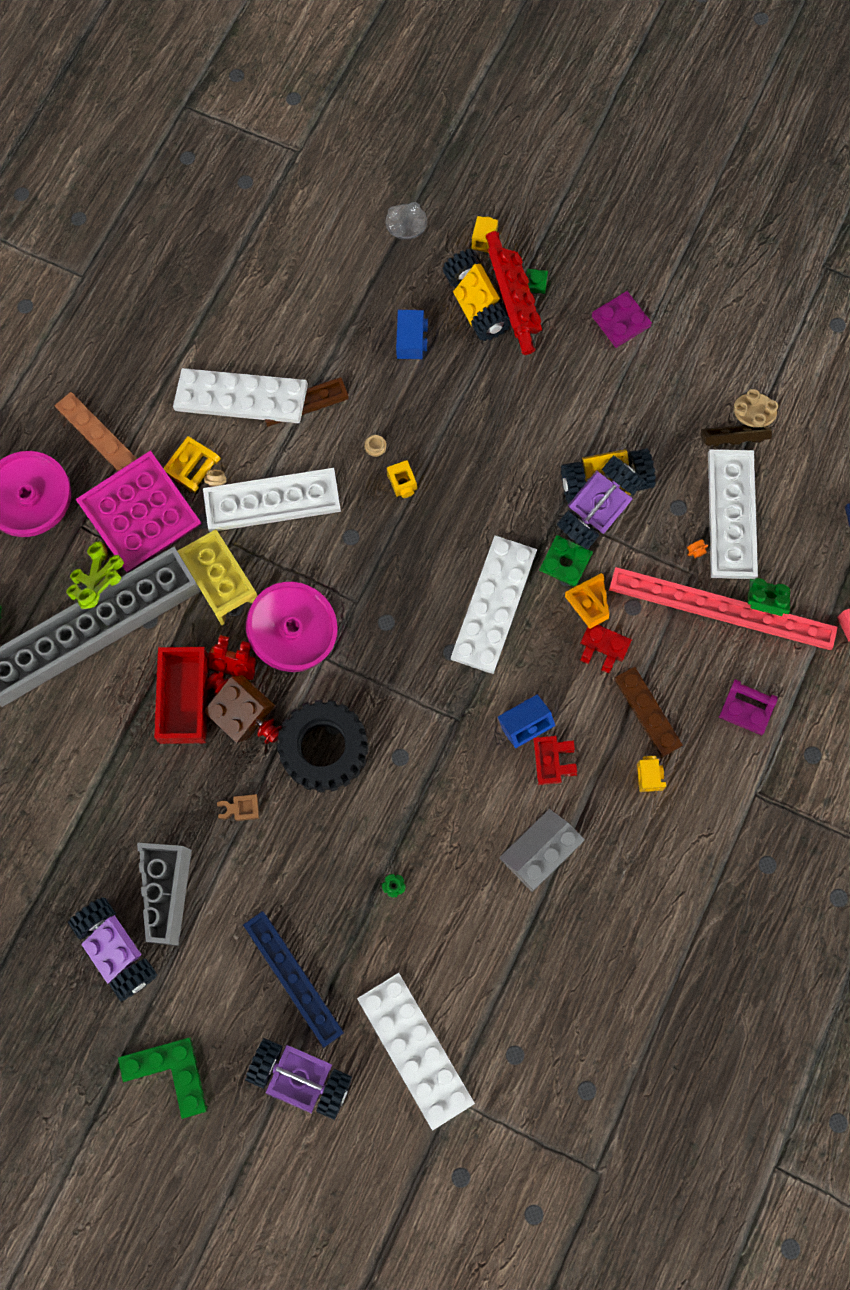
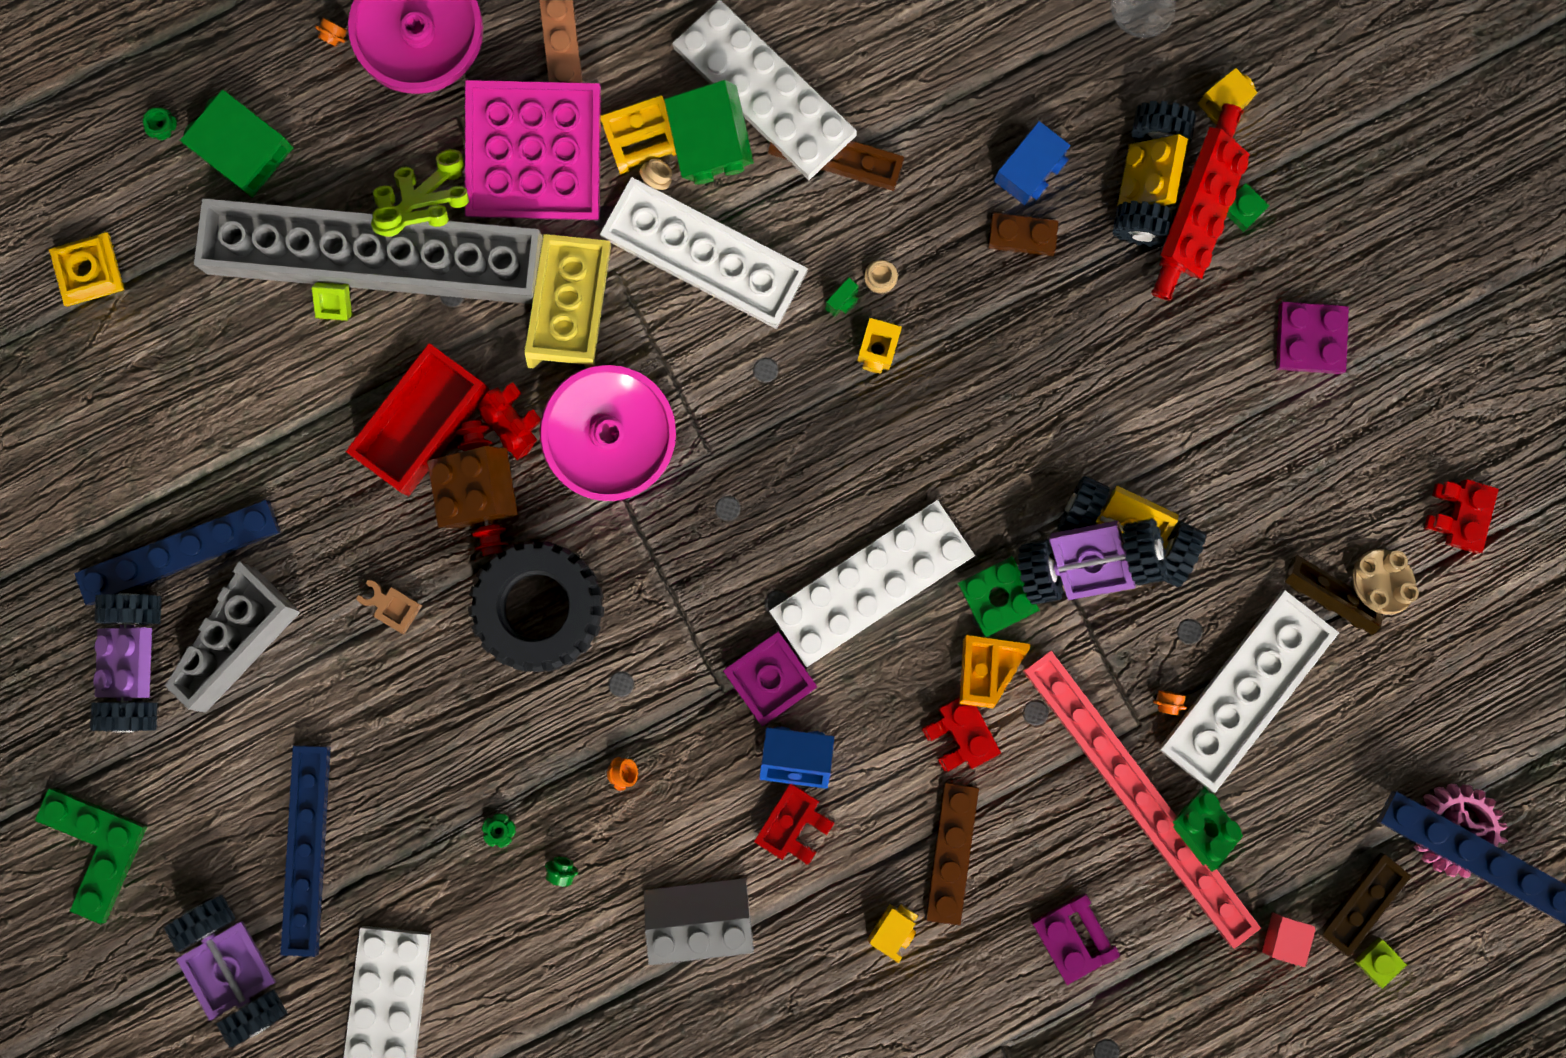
camera: 30 degrees right, 10 degrees up
none -> dark blue plate [74,500,281,605]
none -> lime plate [312,282,352,321]
none -> green plate [545,856,579,886]
none -> orange plate [607,757,638,791]
none -> green brick [664,80,754,185]
none -> magenta plate [723,631,817,726]
none -> green plate [825,278,859,318]
none -> reddish brown plate [988,213,1059,256]
none -> red plate [1424,479,1499,554]

